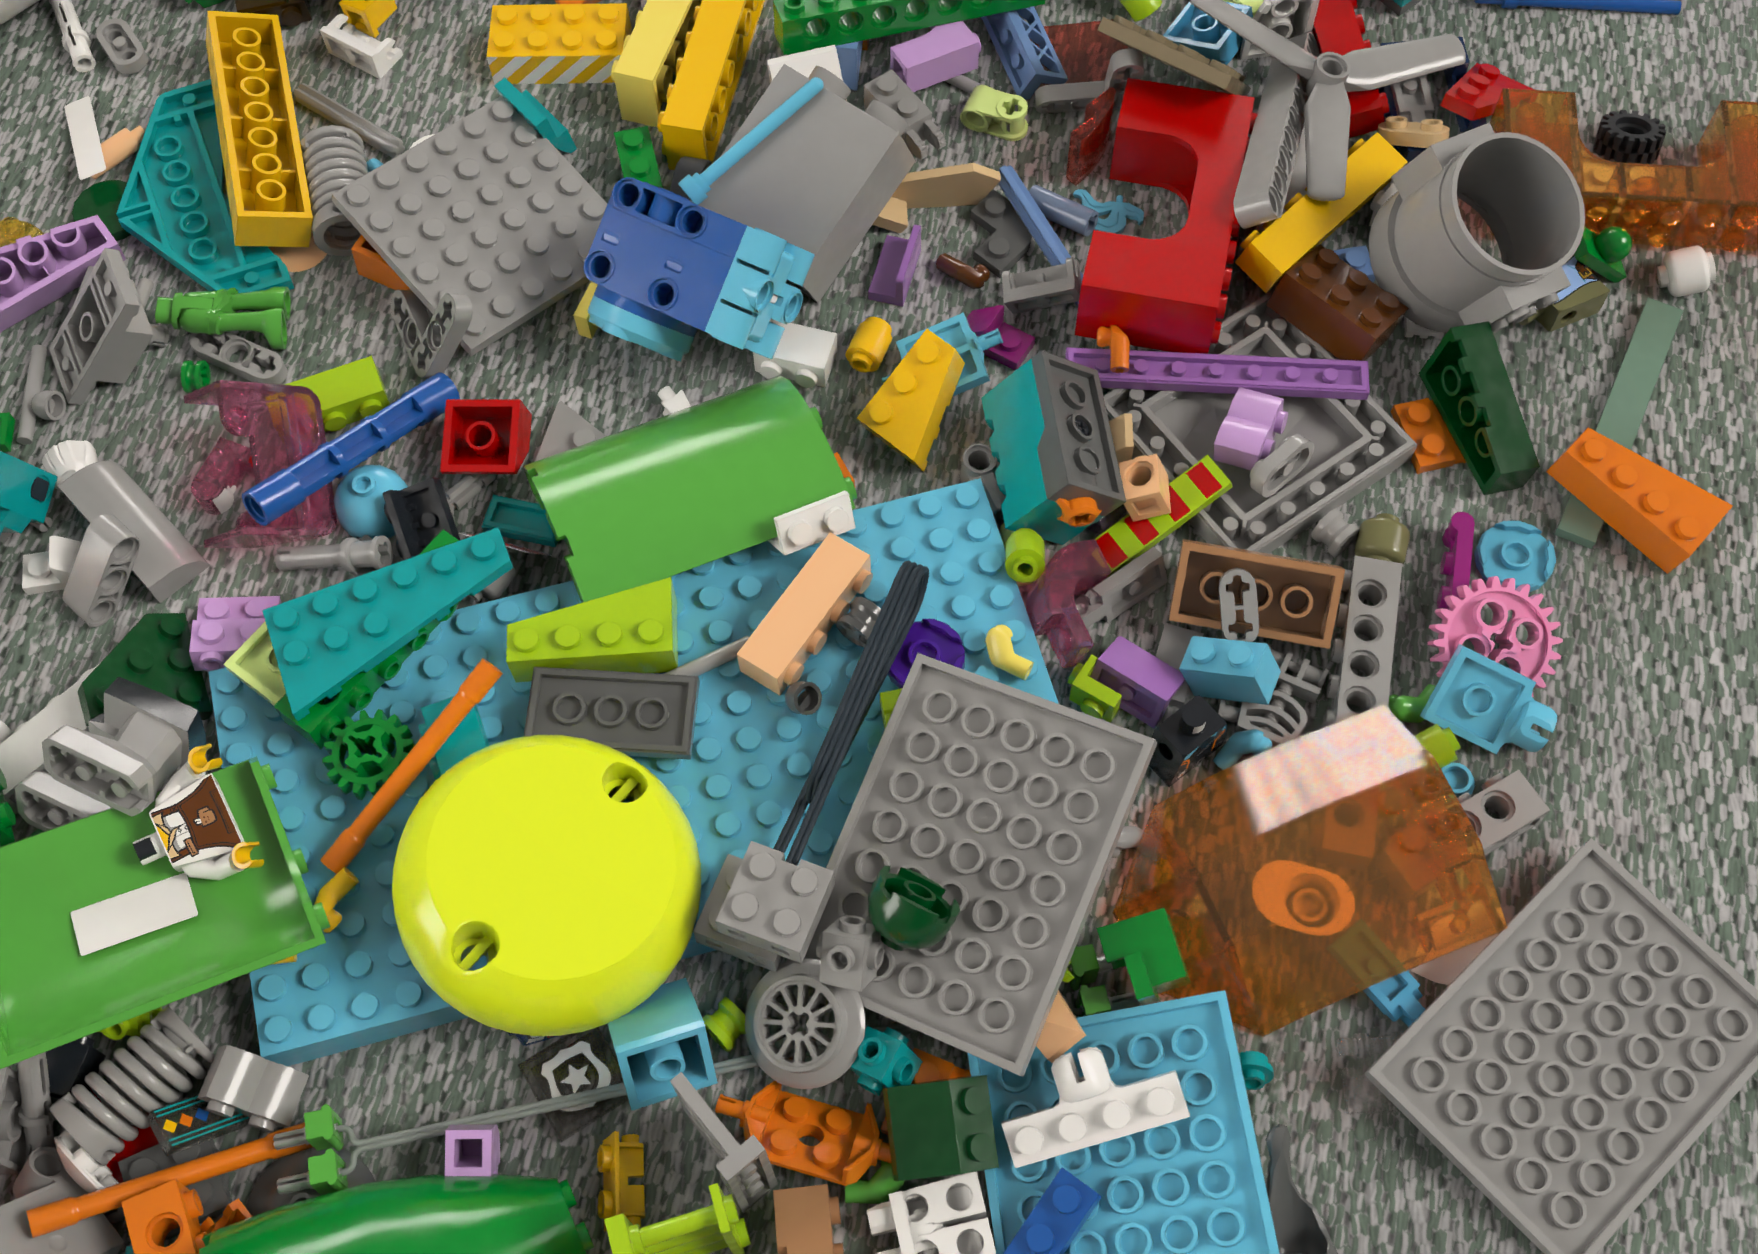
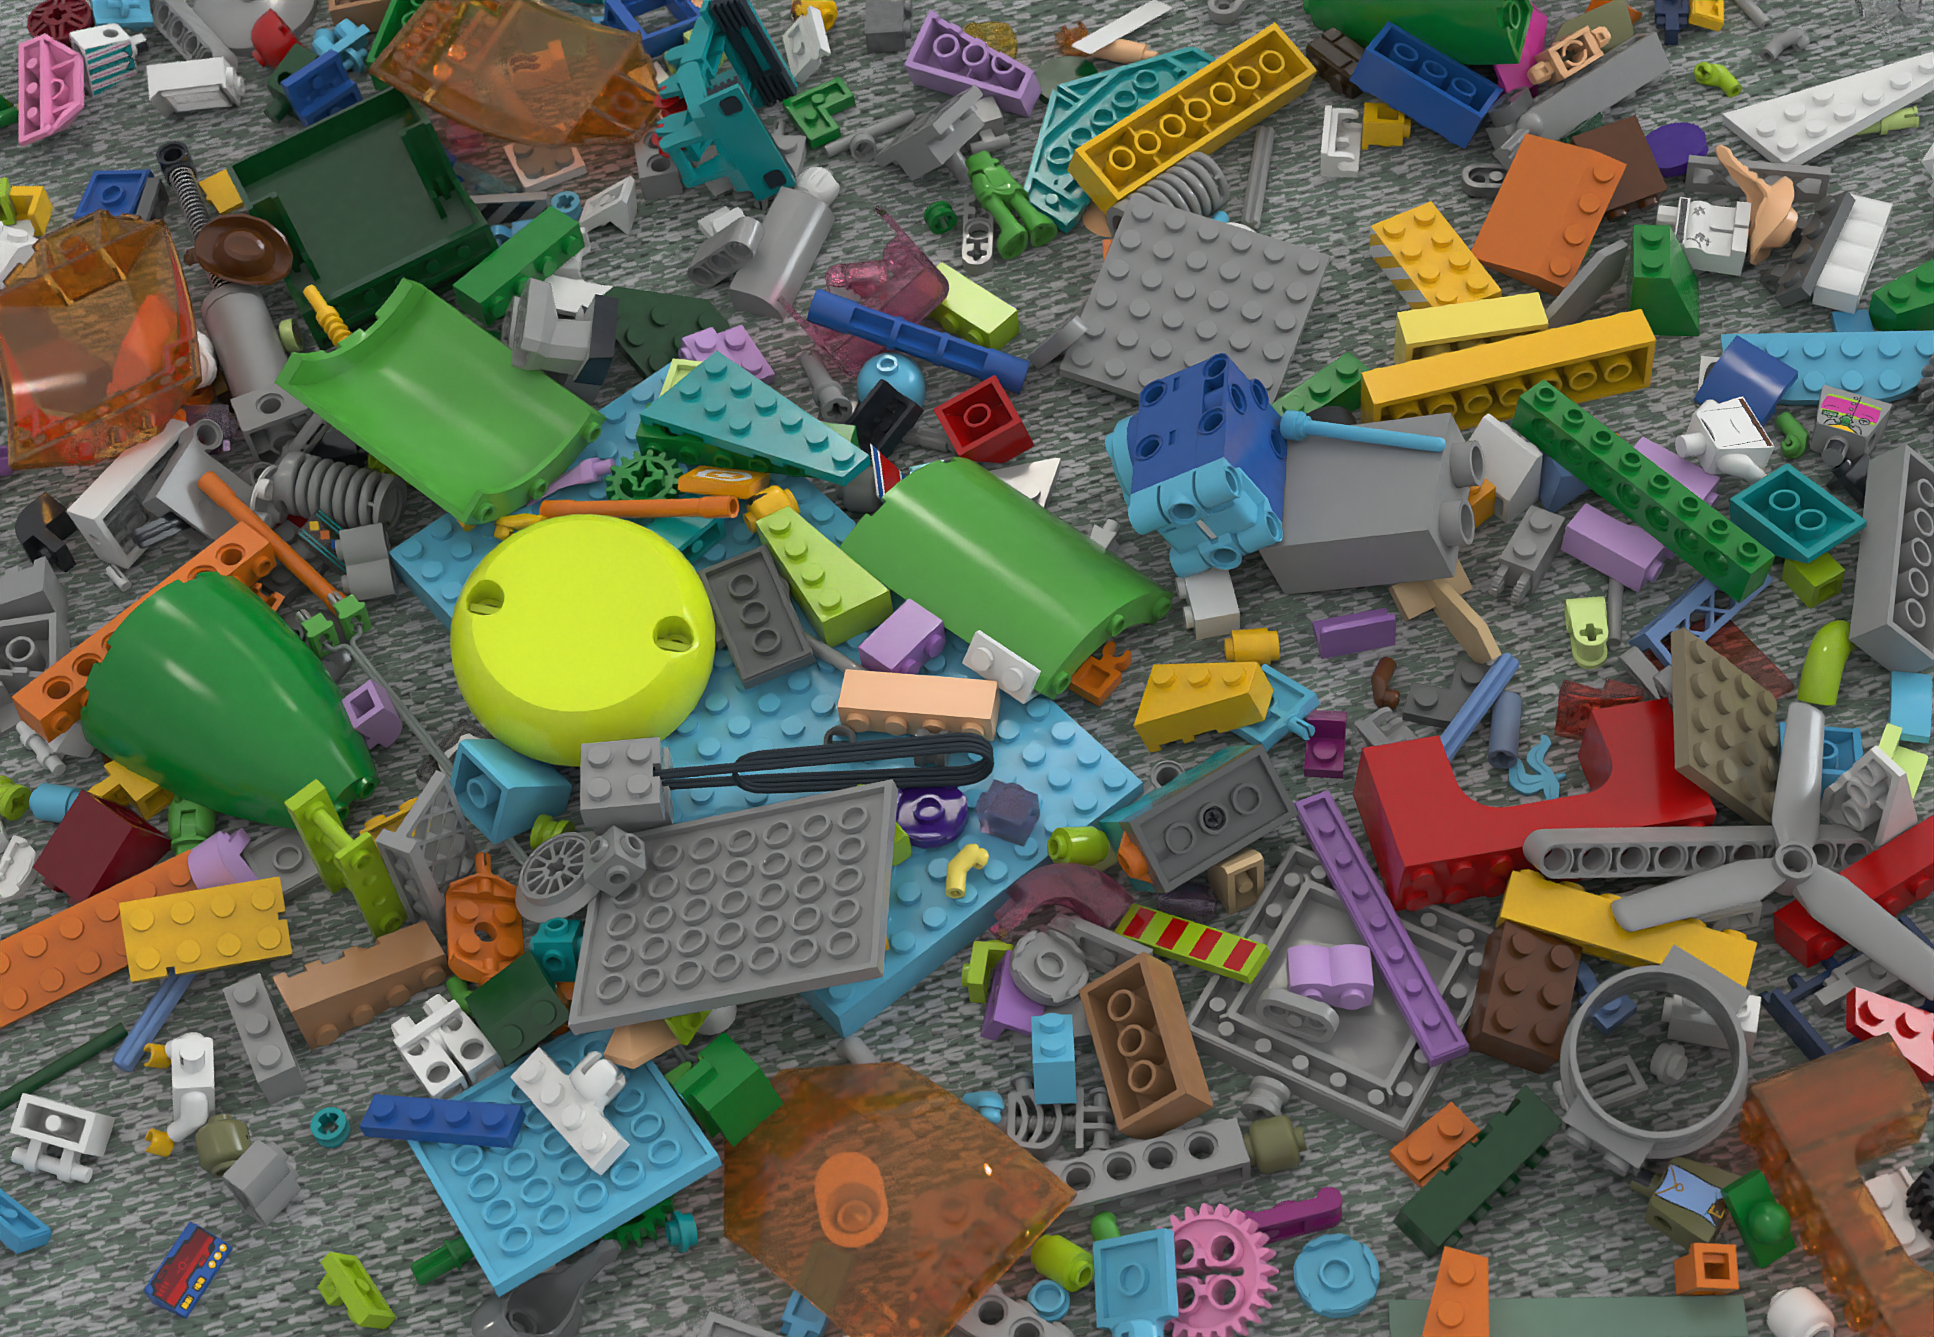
camera: 70 degrees right, 10 degrees down
white sticker [70,873,198,956] -> none
torso [133,744,264,880] -> none
teal slope [494,77,577,153] -> none
dark green cylinder [868,866,960,951] -> none
orange arm [1097,325,1130,373] -> none
light nougat brick [1119,454,1171,522] -> none
black torso [1149,695,1227,787] -> none
light grey beam [1218,568,1259,642] -> none
tan plate [1378,116,1450,148] -> none
none -> lavender bar [526,457,616,507]
none -> light orange tile [678,465,770,499]
none -> yellow head [743,485,800,534]
none -> brick [858,598,947,675]
none -> clear purple brick [975,779,1040,847]
none -> light grey tile [1009,930,1089,1007]
none -> clear orange tile [1054,21,1092,58]
none -> orange brick [1674,1243,1739,1296]

